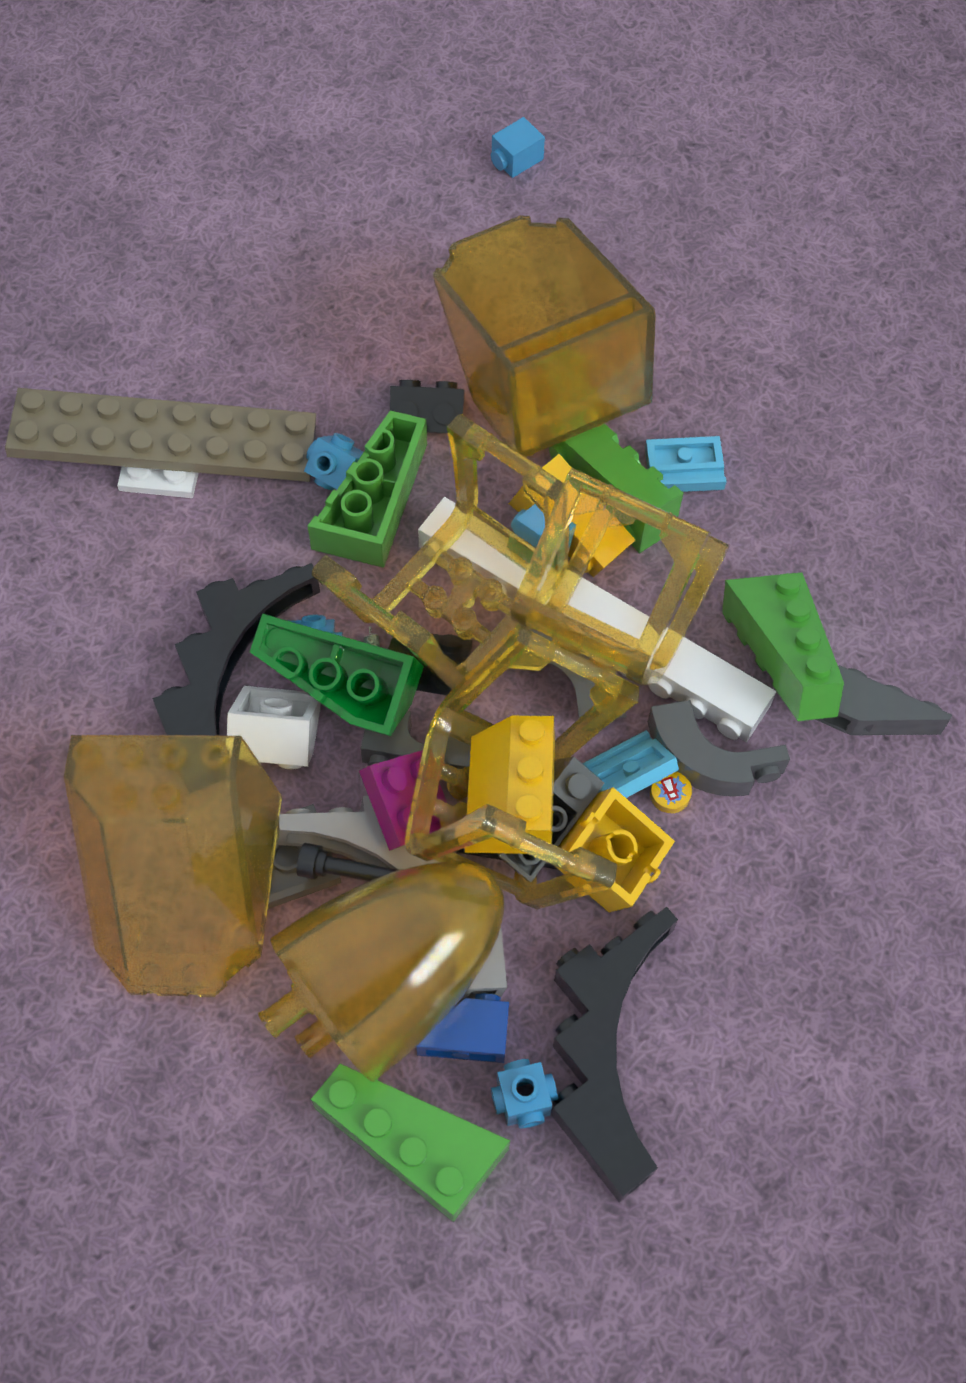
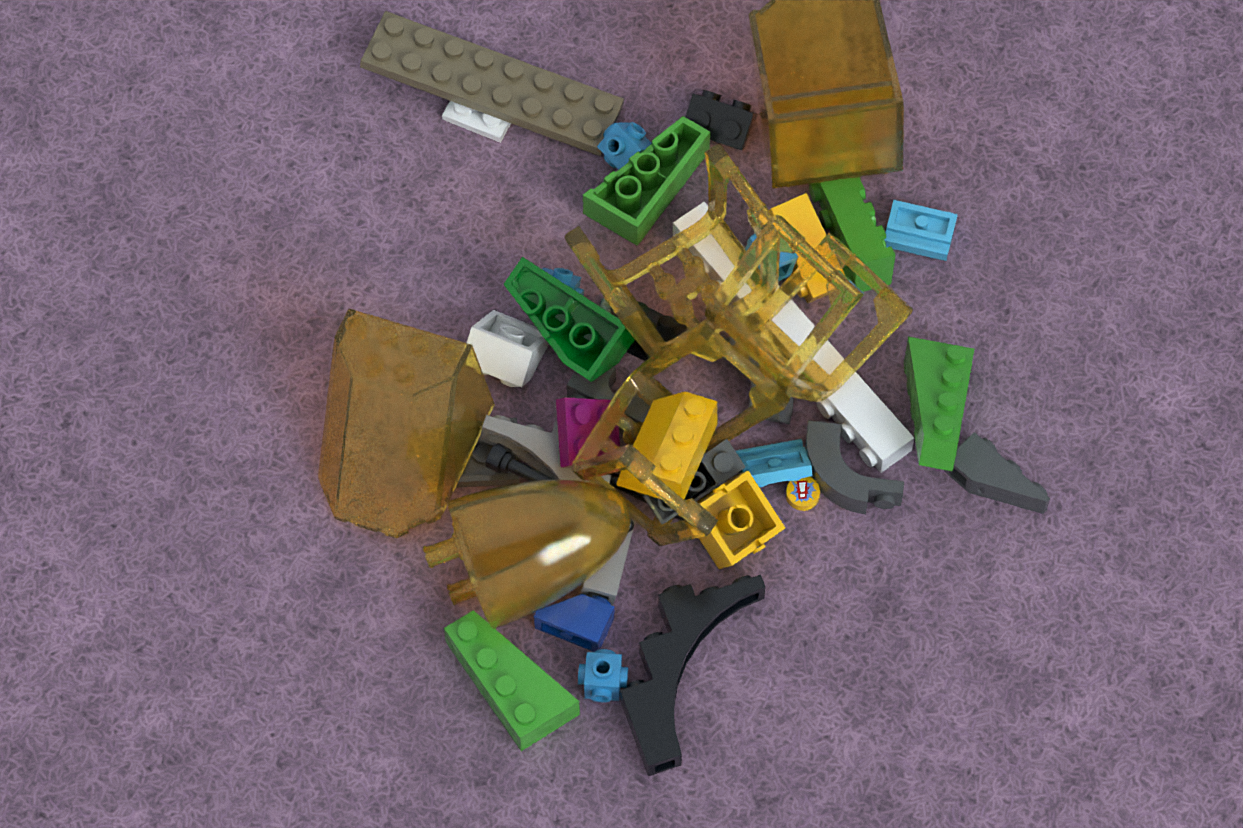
camera: 20 degrees right, 0 degrees up
black arch [152,563,320,795] -> none

